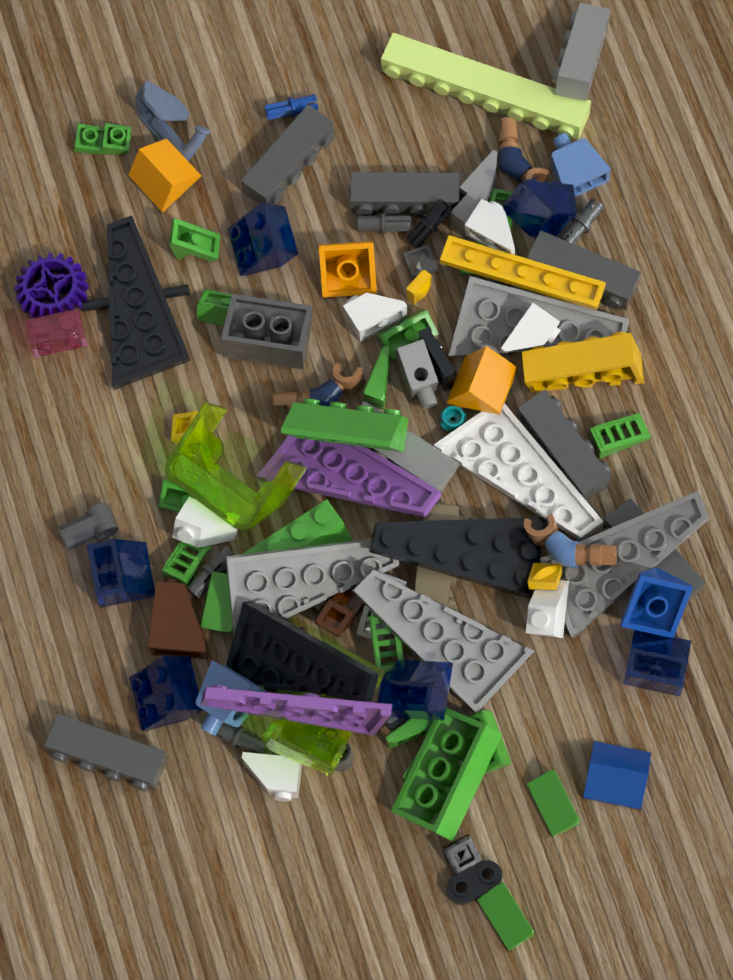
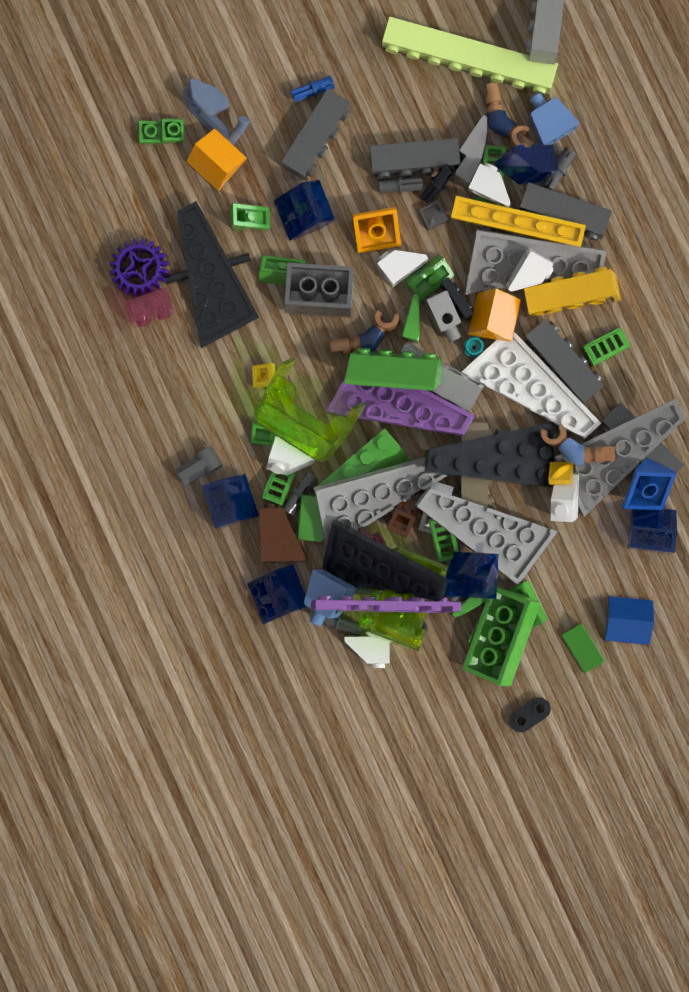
camera: 10 degrees left, 15 degrees up
dark grey brick [44,714,169,791] -> none
yellow tile [406,270,432,305] -> none
tile [442,834,482,874] -> none
bright green slope [477,882,534,951] -> none

